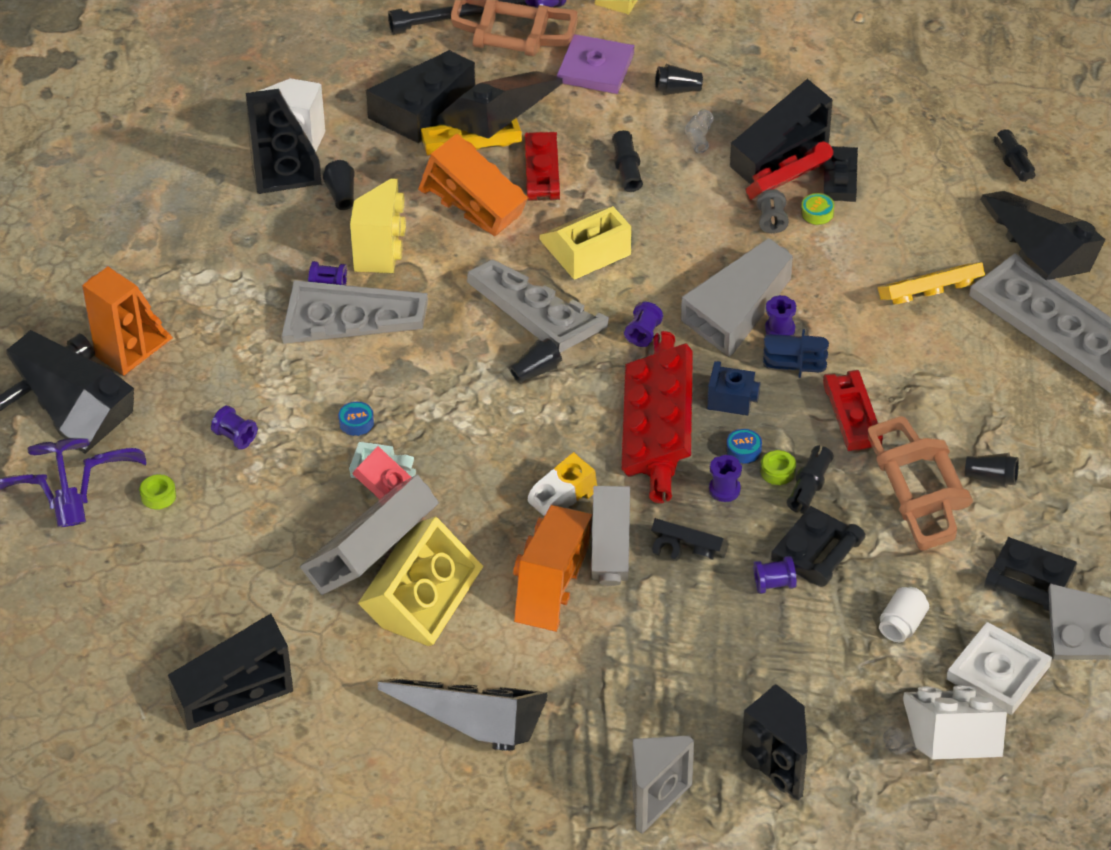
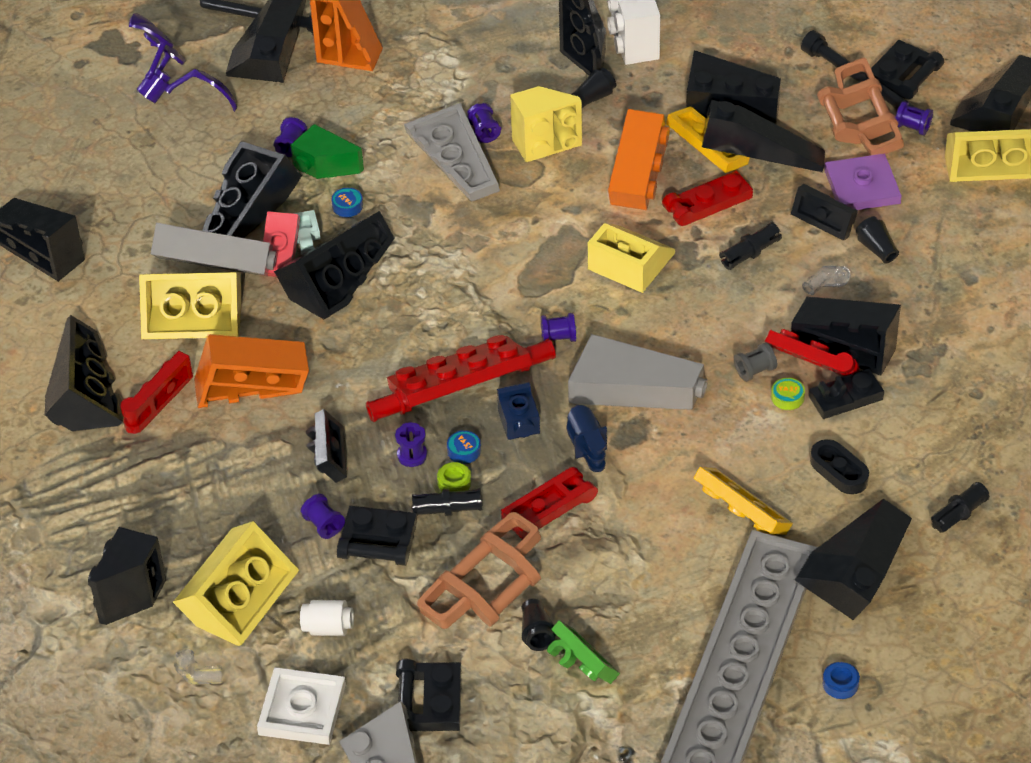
camera: 65 degrees right, 0 degrees up
lime tile [139,474,176,510] -> none
light grey wing [467,259,609,353] -> none
black cone [509,338,562,384] -> none
leg [528,452,597,516] -> none
light grey slope [592,486,630,586] -> none
light grey slope [632,736,694,834] -> none
dark purple bush [765,295,797,335] -> none
white slope [903,686,1007,759] -> none
none -> red plate [120,351,193,434]
none -> light yellow slope [173,521,299,646]
none -> black wedge [202,141,302,238]
none -> black wedge [274,211,395,320]
none -> green slope [291,124,364,179]
none -> bright green plate [547,620,620,684]
none -> black plate [791,184,858,241]
none -> black plate [810,439,869,494]

